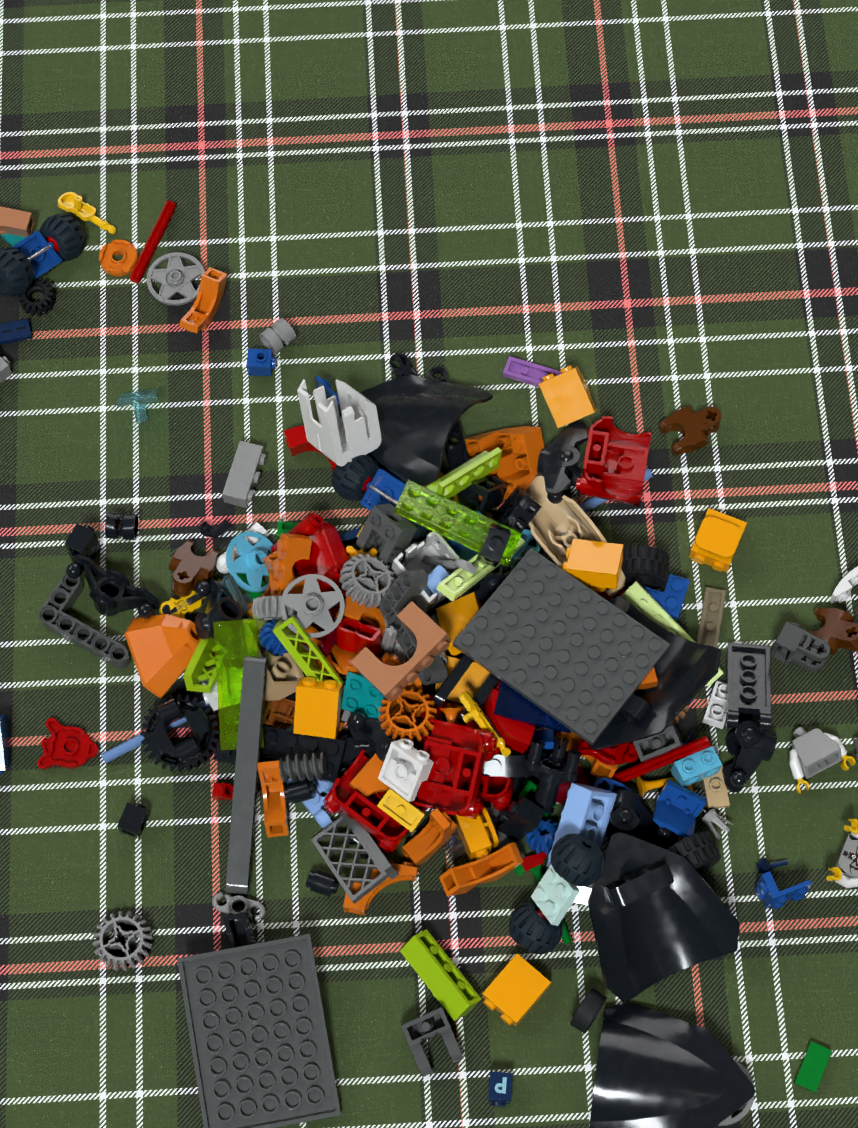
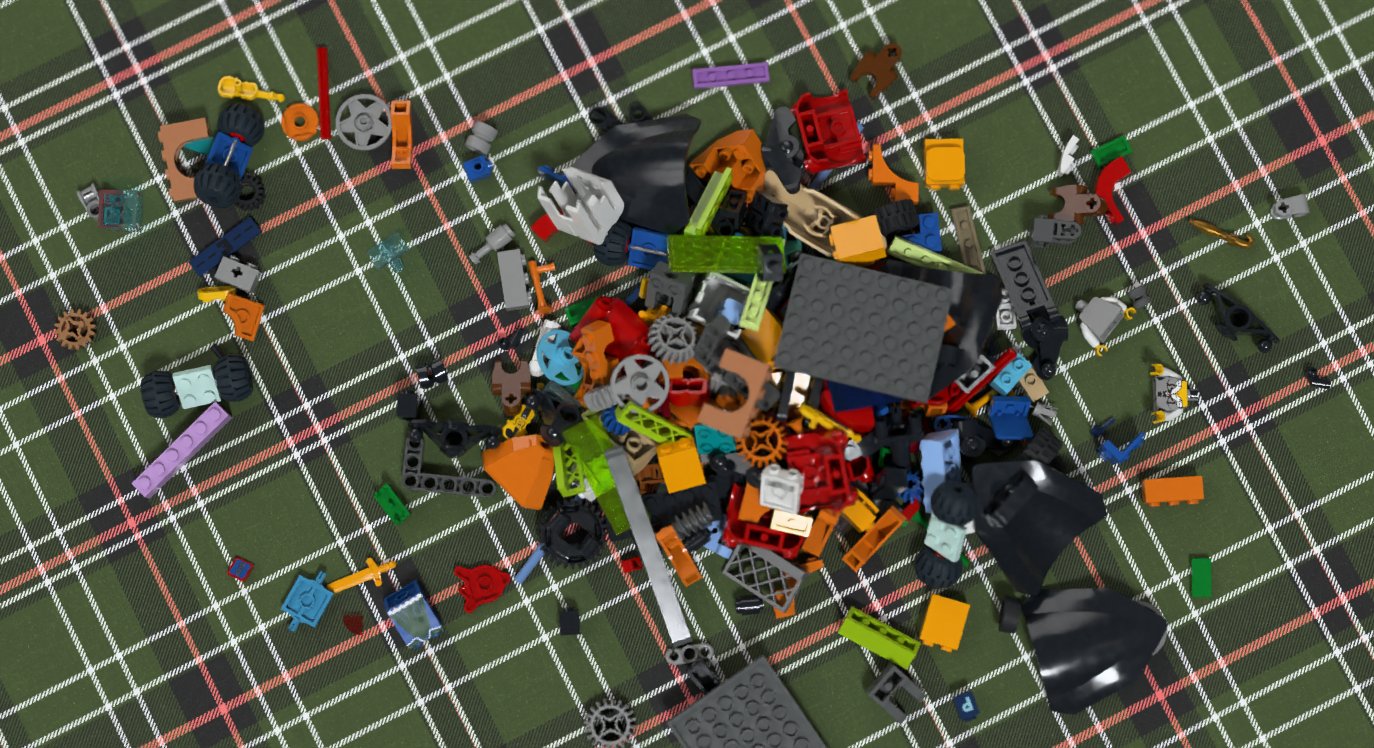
camera: 25 degrees left, 15 degrees up
light grey piece [421,555,478,575] -> none
light orange brick [539,365,597,428] -> none
none -> green hinge [374,483,412,527]
none -> light grey piece [469,223,515,265]
none -> orange piece [528,261,555,315]
none -> orange arch [868,145,919,205]
none -> orange brick [1141,476,1204,507]

